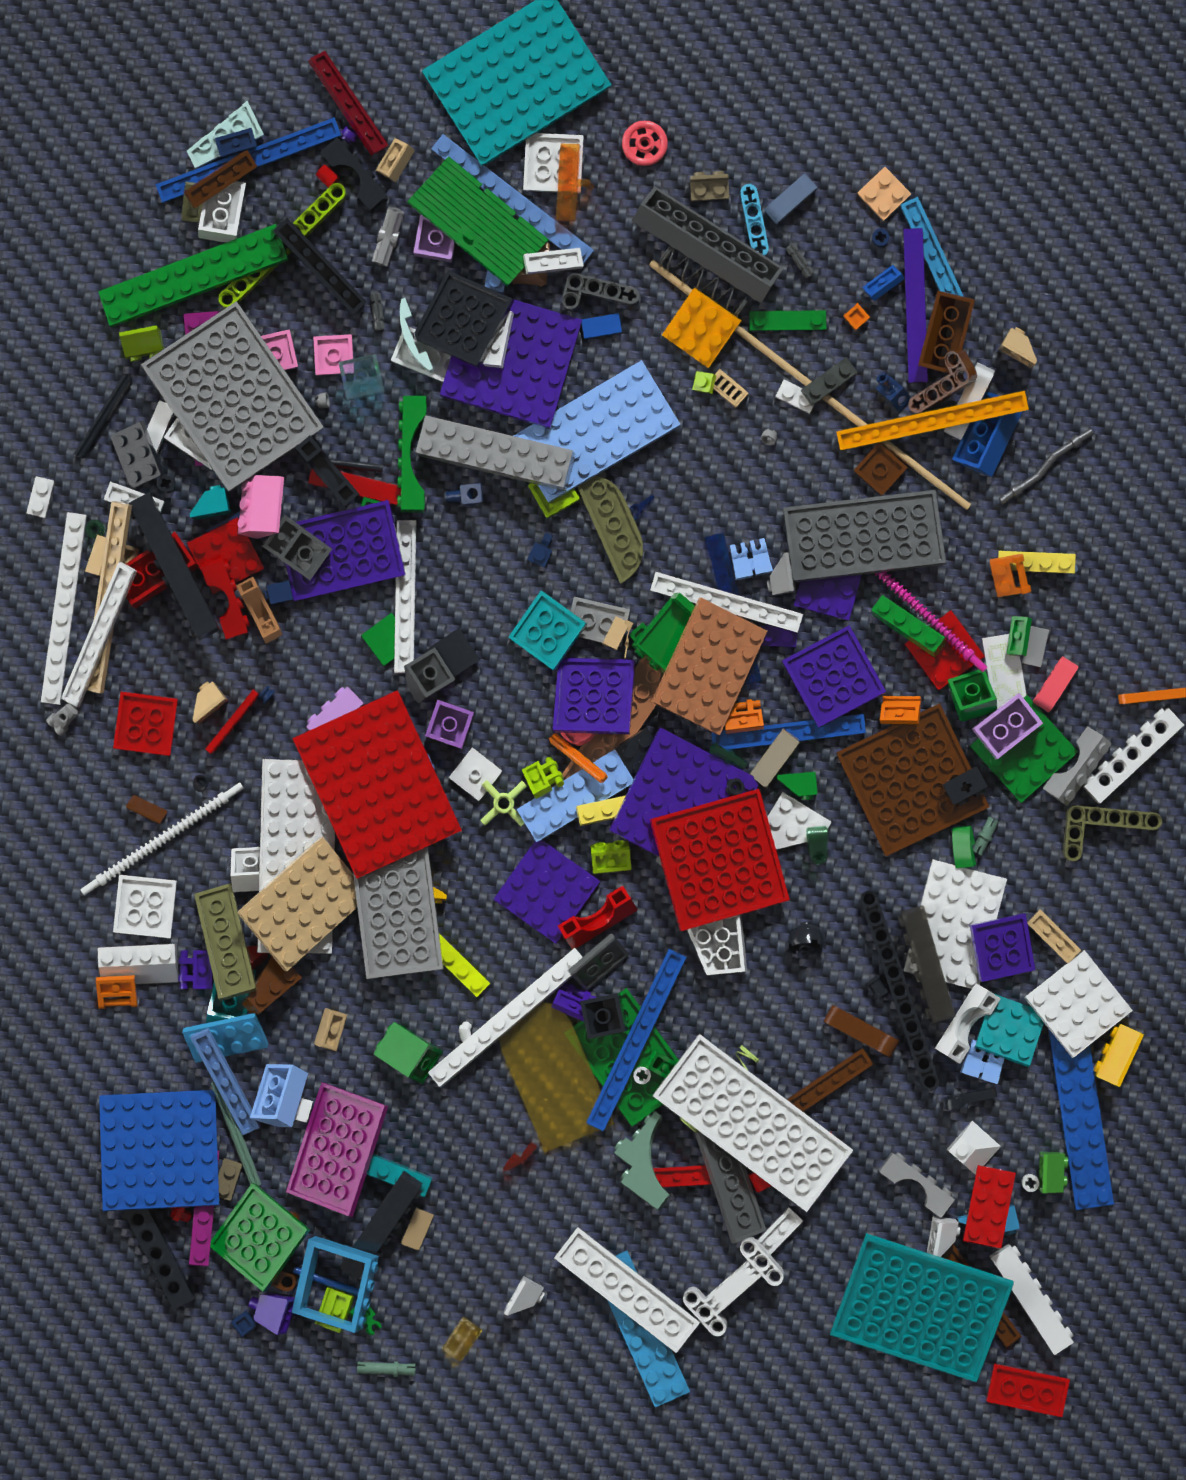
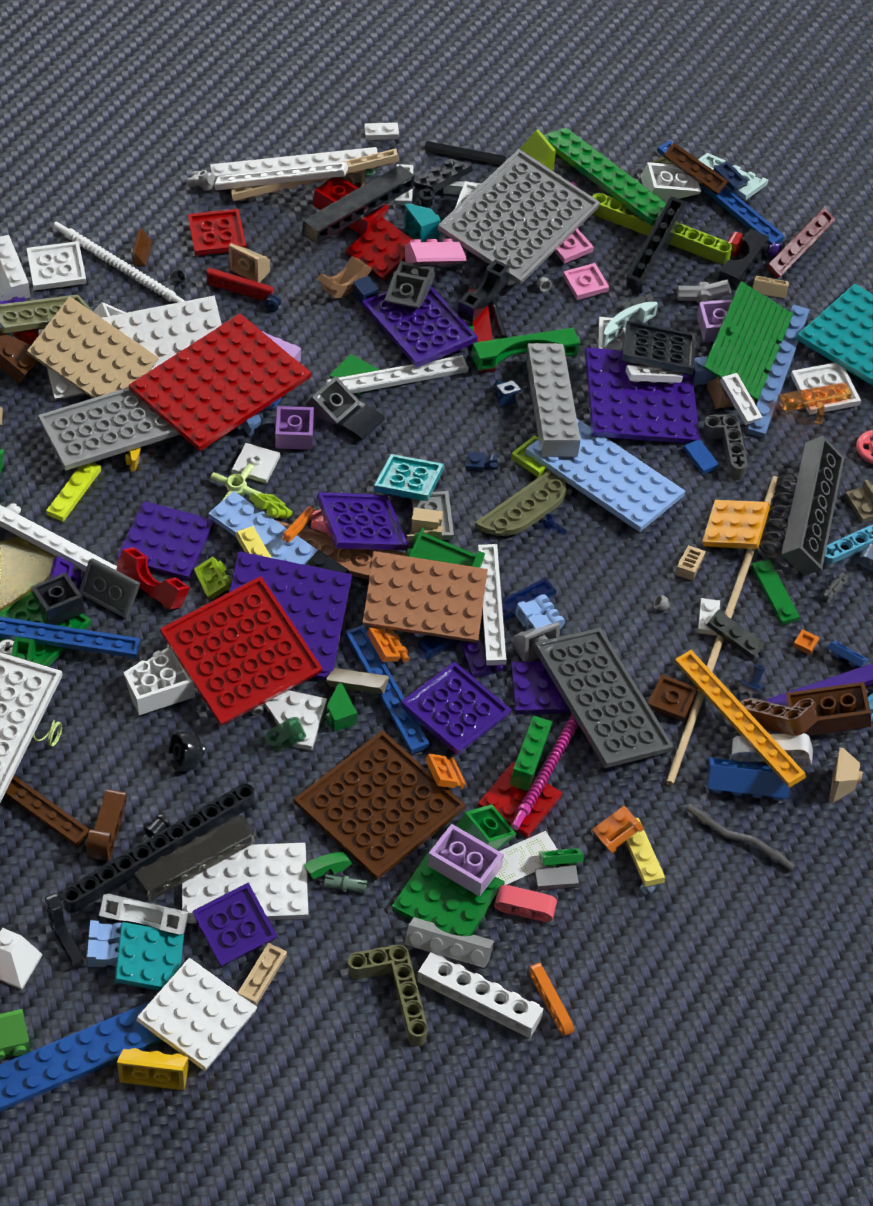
camera: 70 degrees right, 35 degrees down
red arch [201,557,250,639] -> none
clear light blue slope [338,354,385,402] -> none
lime plate [692,371,716,394] -> none
clear green pin [709,743,747,770] -> none
black plate [726,778,744,796] -> none
black brick [942,766,988,807] -> none

